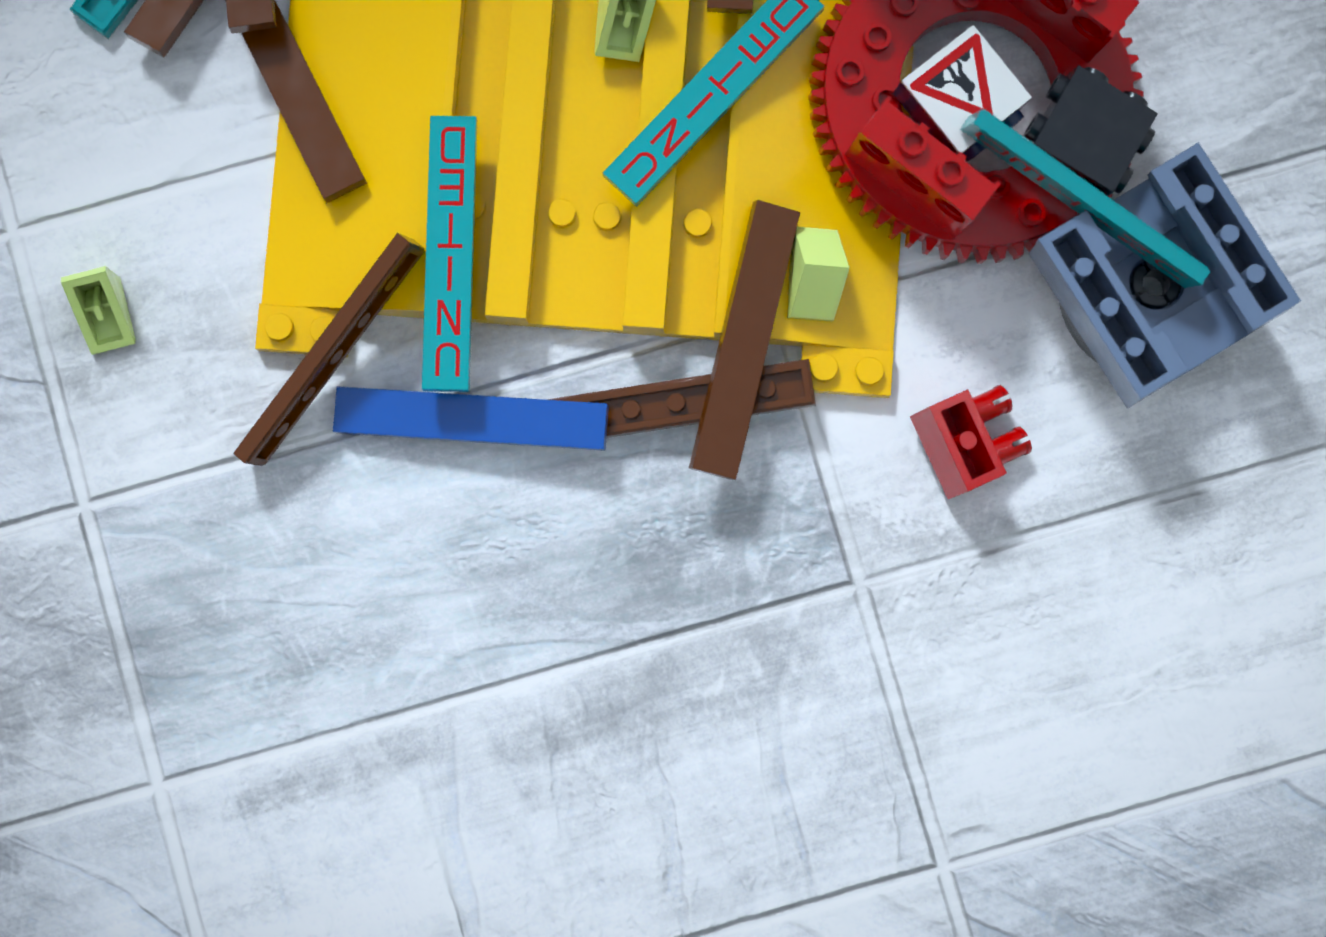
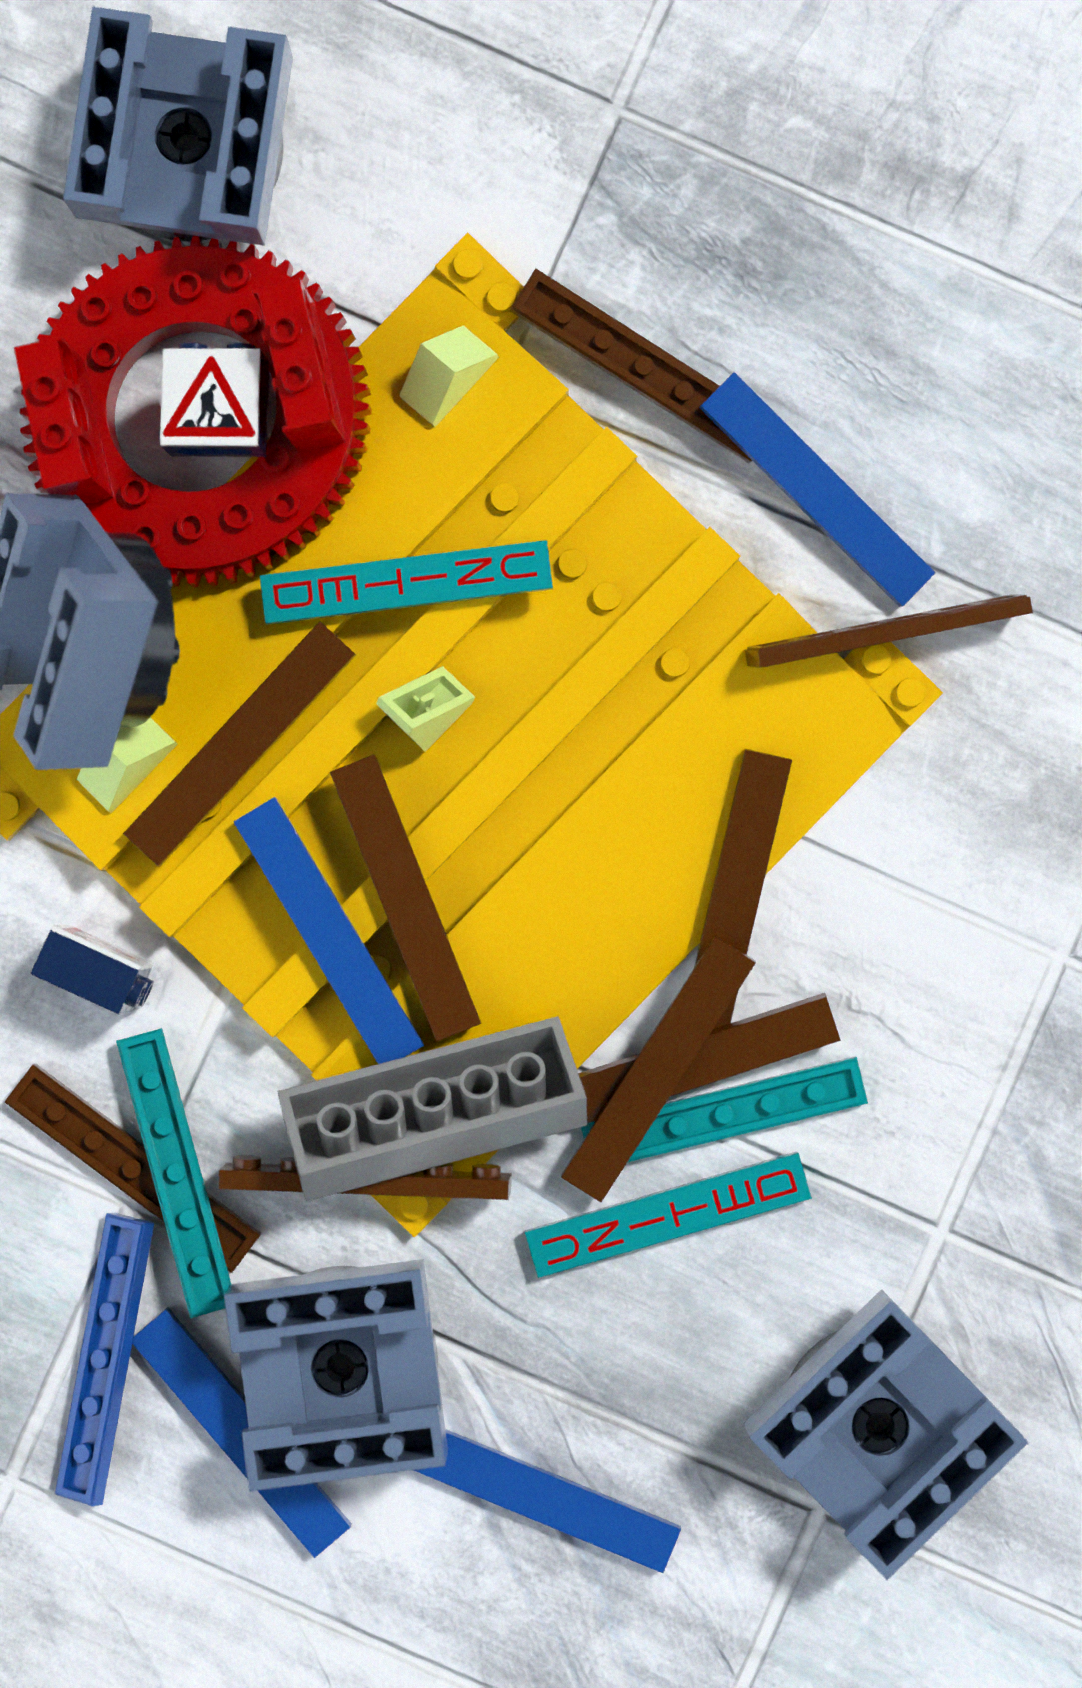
camera: 145 degrees left, 5 degrees up
yellowish green slope [61,266,135,355] -> none
teal tile [422,116,478,392] -> none
reddish brown tile [688,200,800,480] -> none
red brick [910,385,1032,499] -> none
teal tile [960,109,1211,288] -> none
black brick [1023,65,1158,196] -> none

